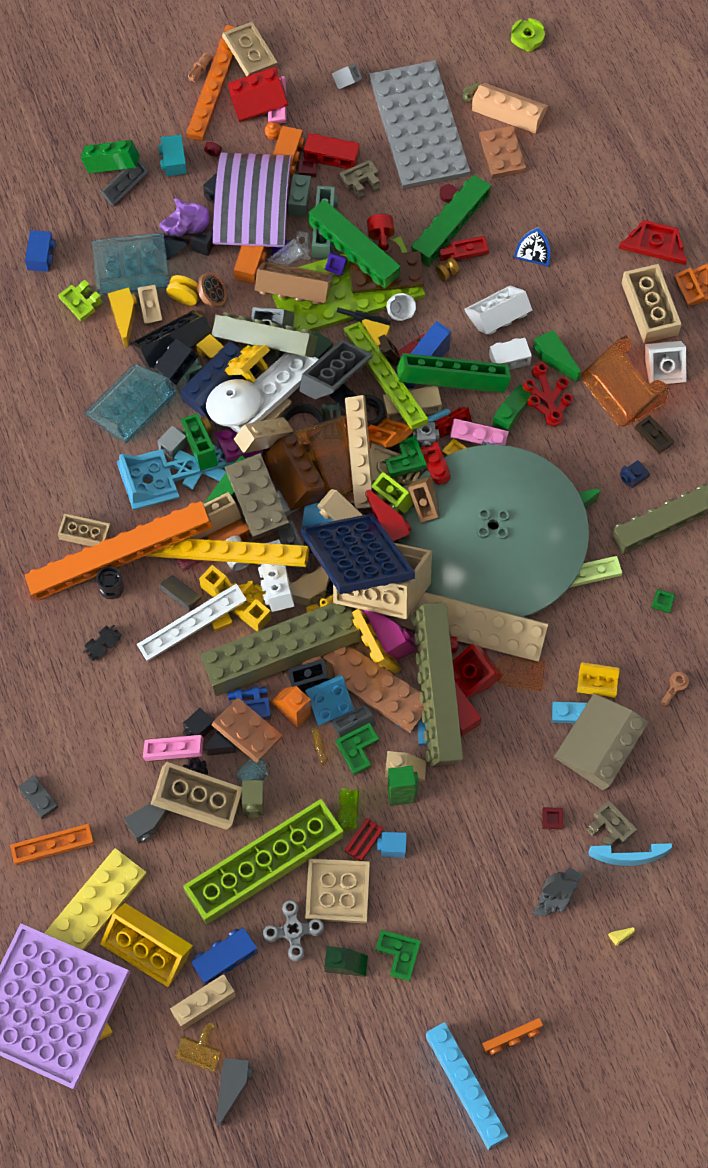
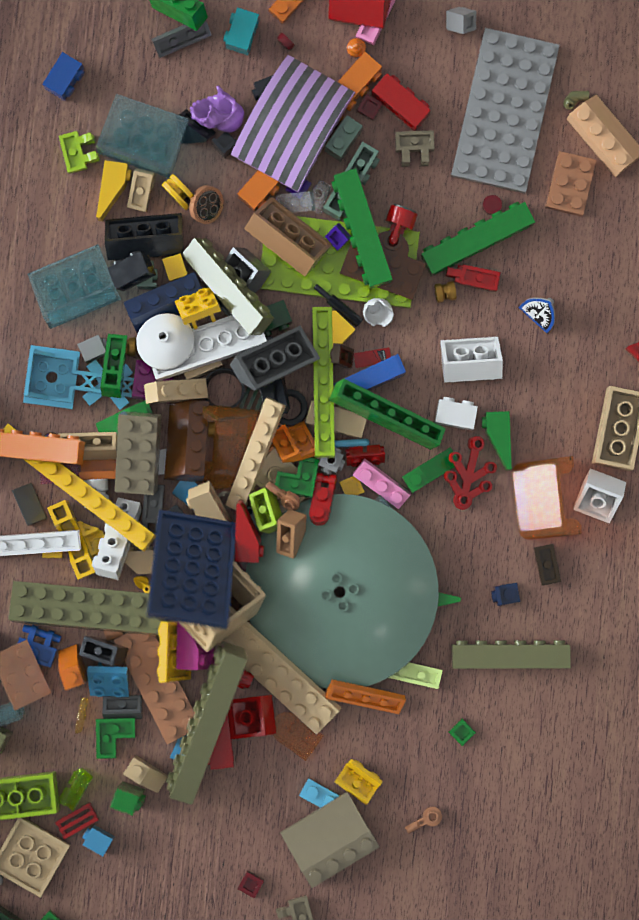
camera: 25 degrees right, 20 degrees up
none -> nougat plate [266,481,300,511]
none -> orange plate [325,679,406,714]

